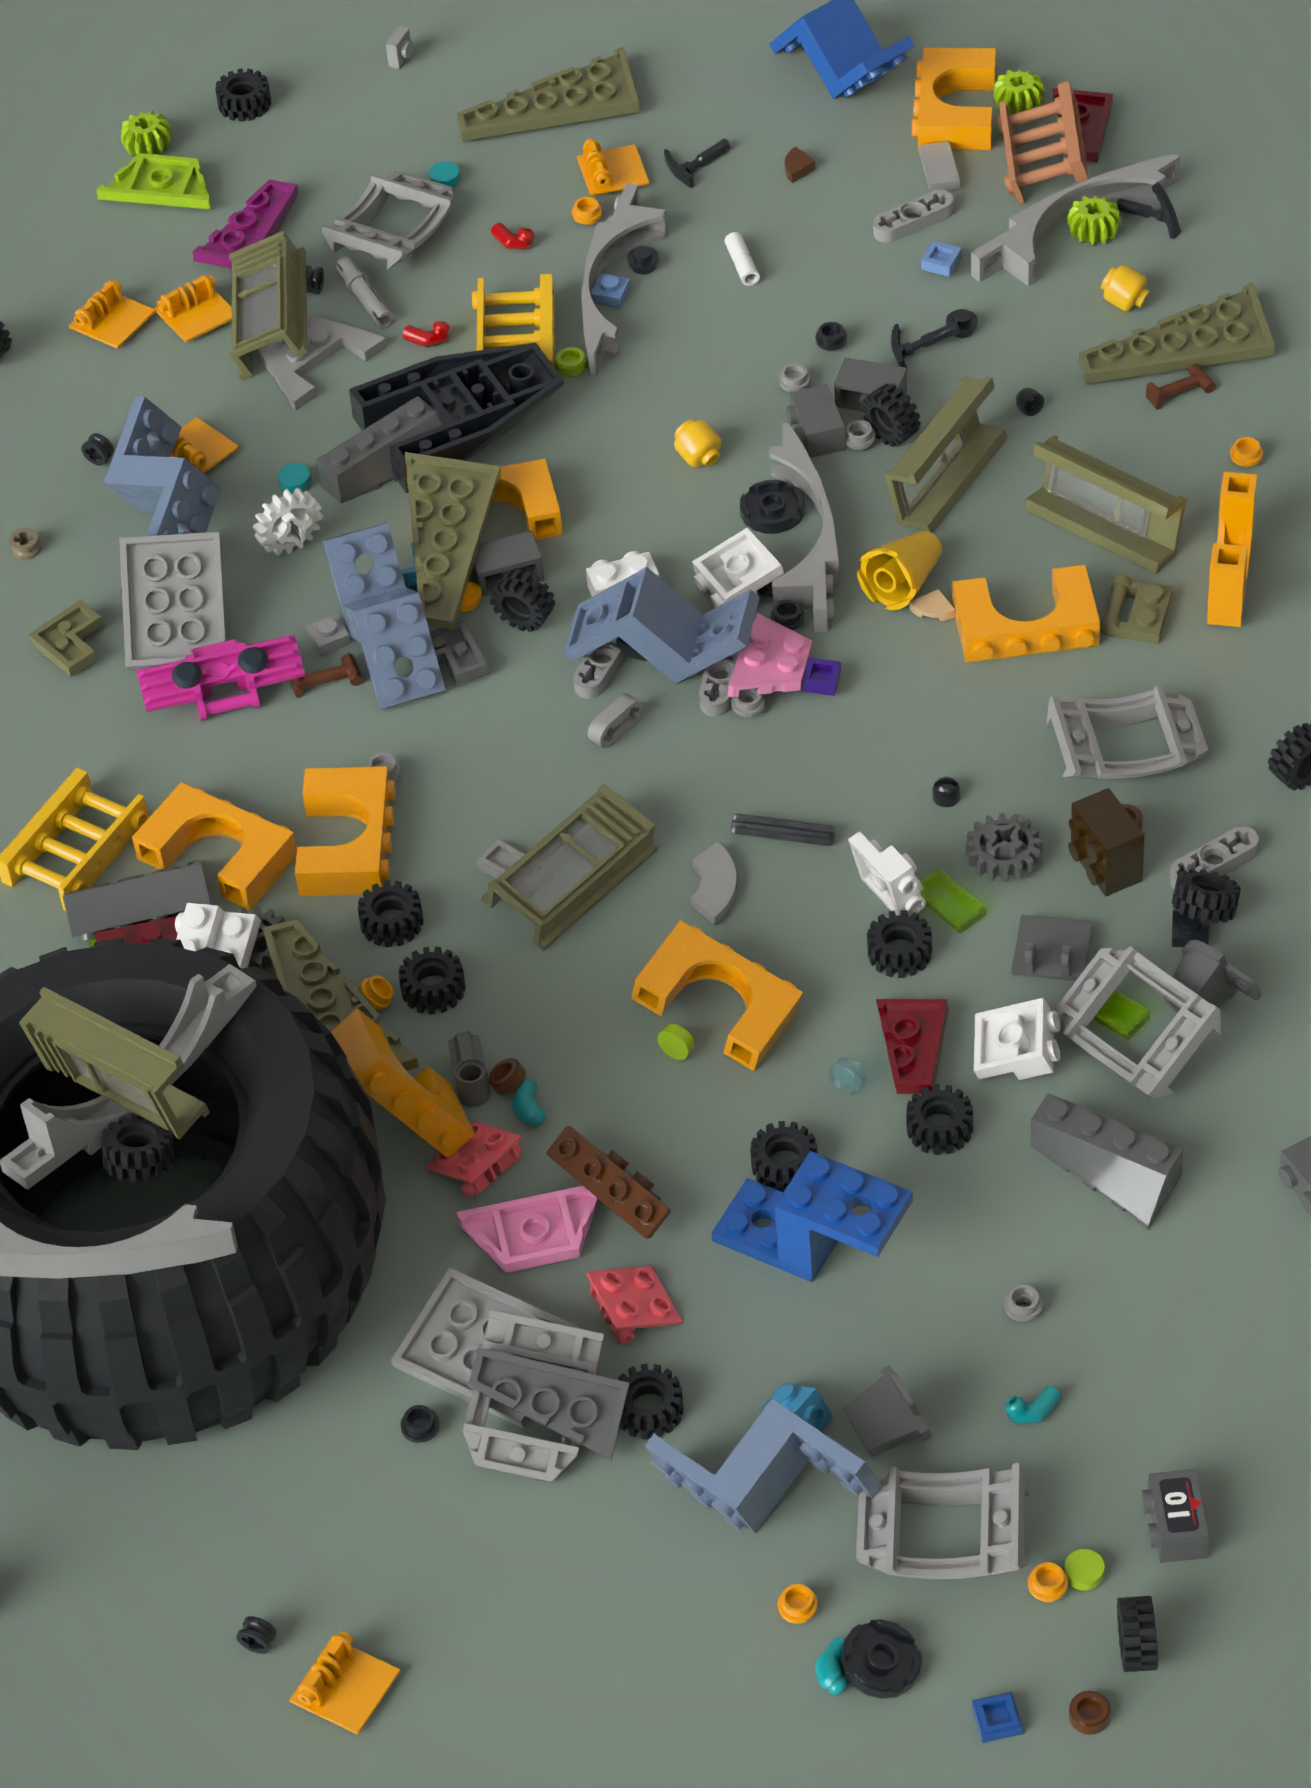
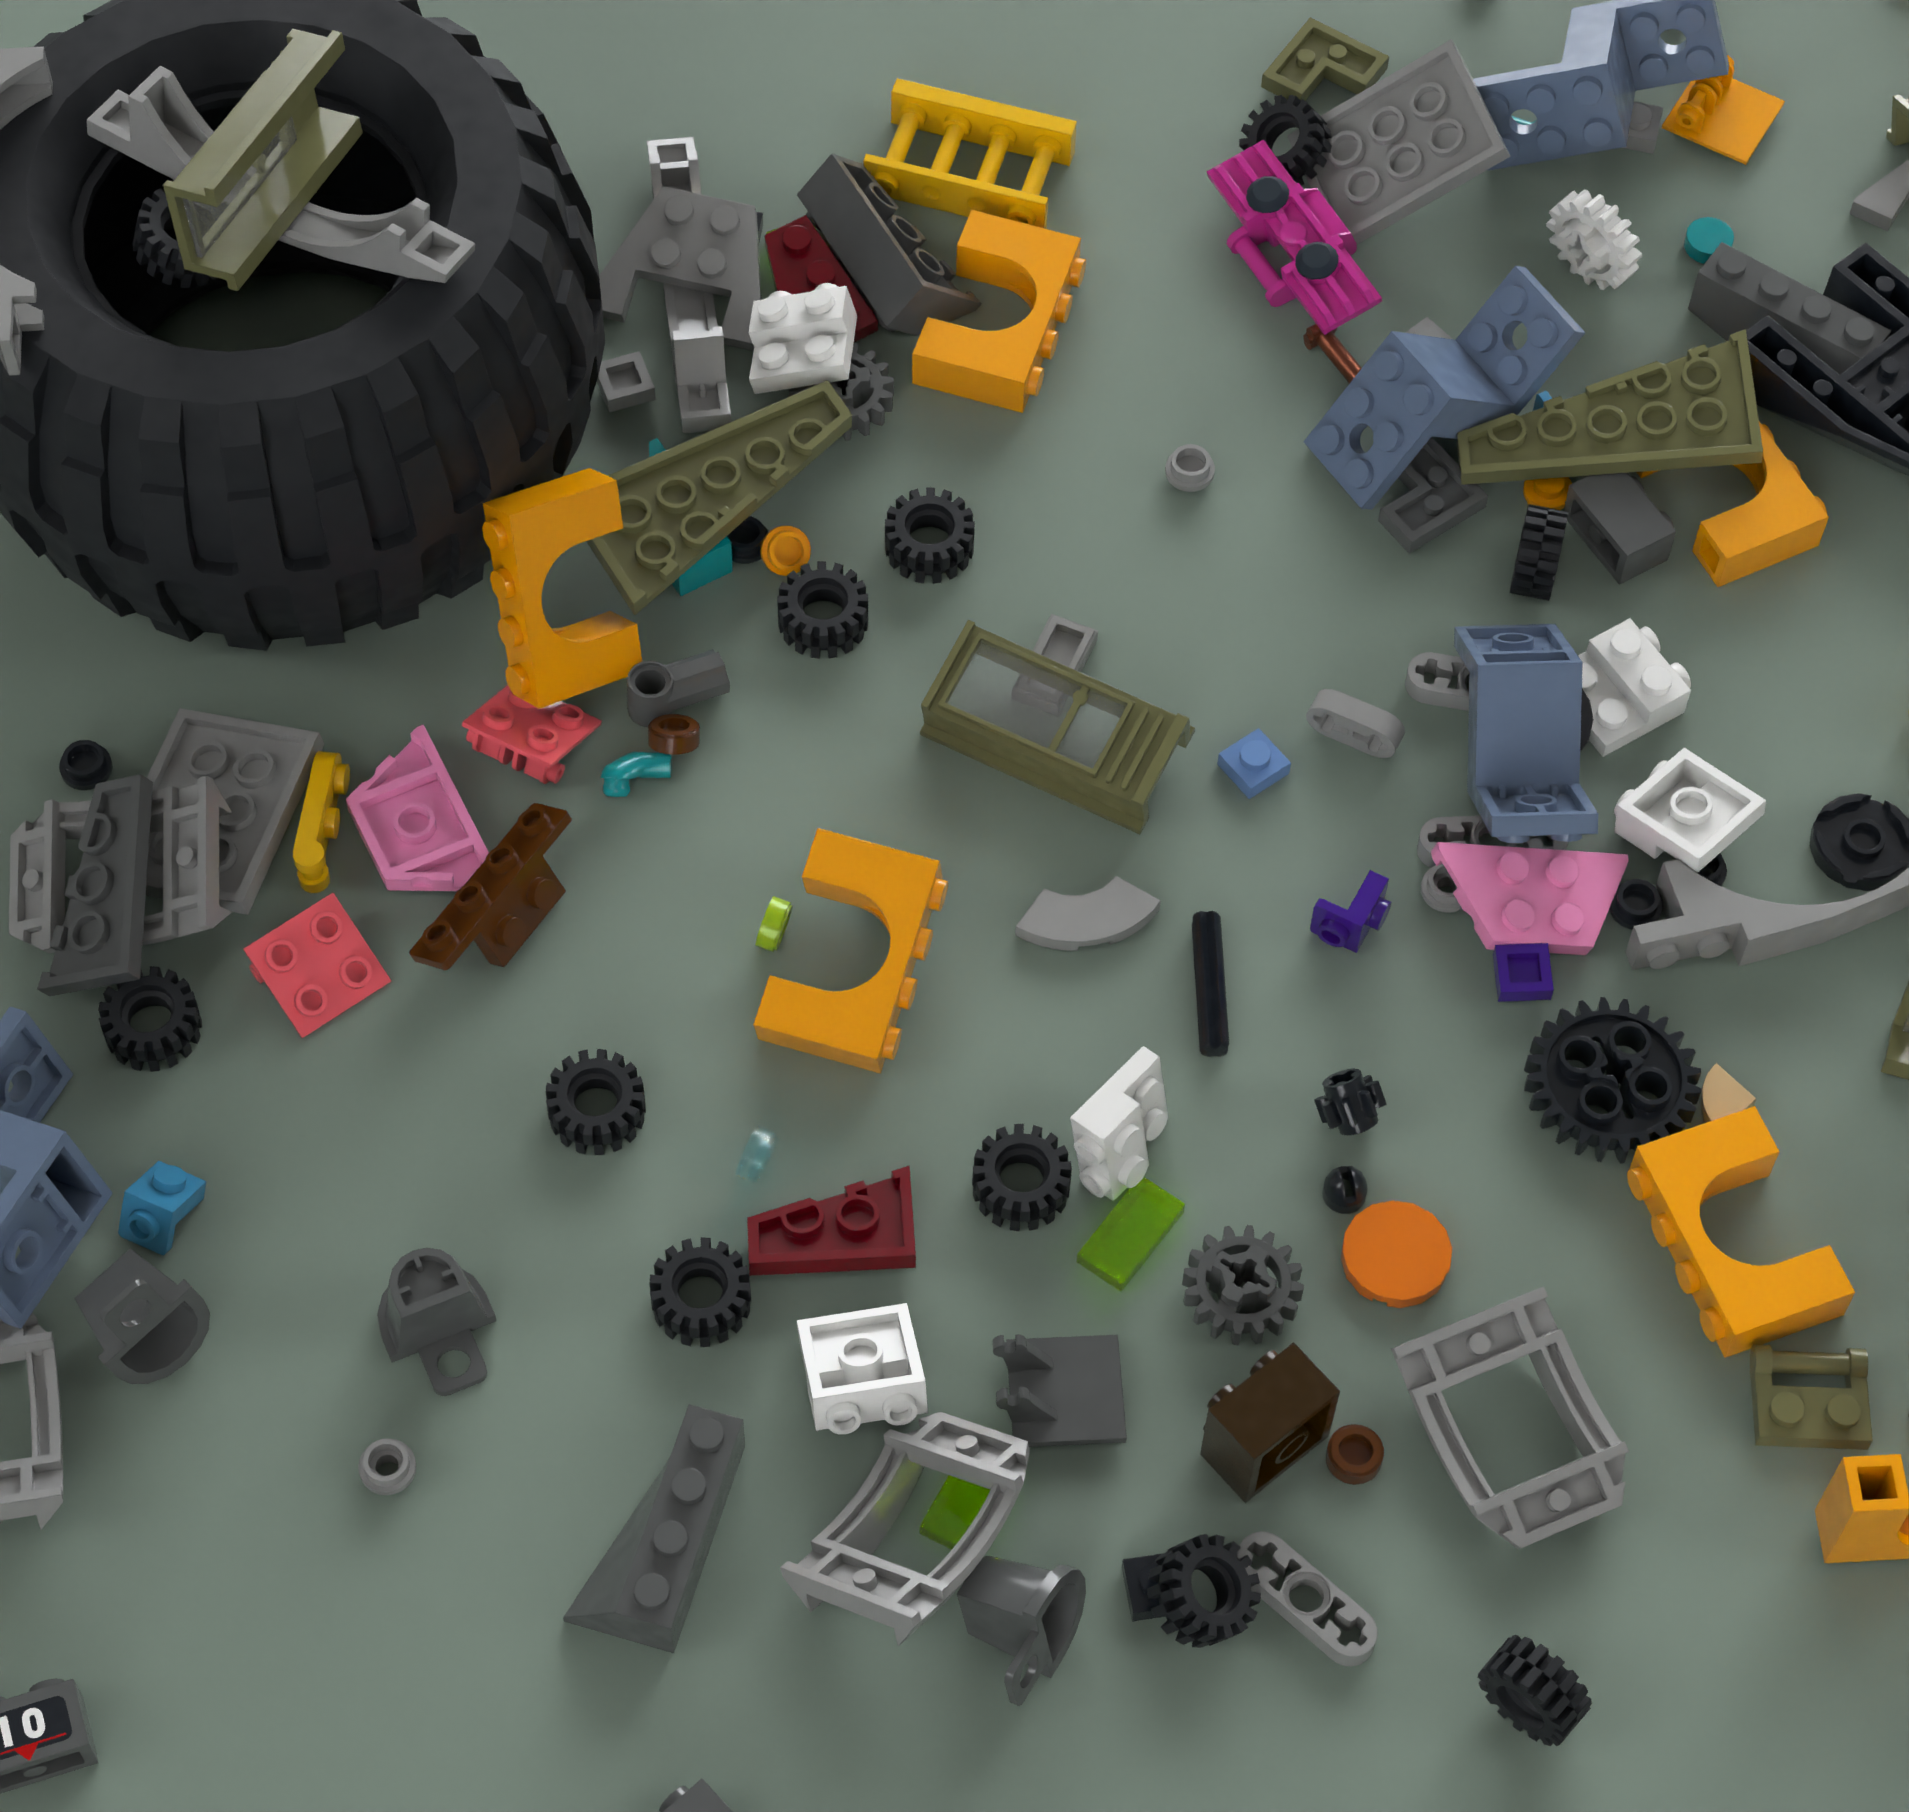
camera: 70 degrees right, 10 degrees up
light orange arch [295,766,396,896] -> none
blue bracket [712,1151,913,1282] -> none
yellow cone [857,531,942,611] -> none
teal arm [1005,1386,1062,1424] -> none
none -> yellow plate [293,751,350,893]
none -> dark grey container [377,1248,496,1396]
none -> medium blue plate [1217,728,1291,799]
none -> black tyre [1239,95,1332,185]
none -> dark purple bracket [1310,870,1392,953]
none -> black gear [1314,1068,1387,1136]
none -> orange tile [1341,1200,1452,1308]
none -> black gear [1524,997,1702,1164]

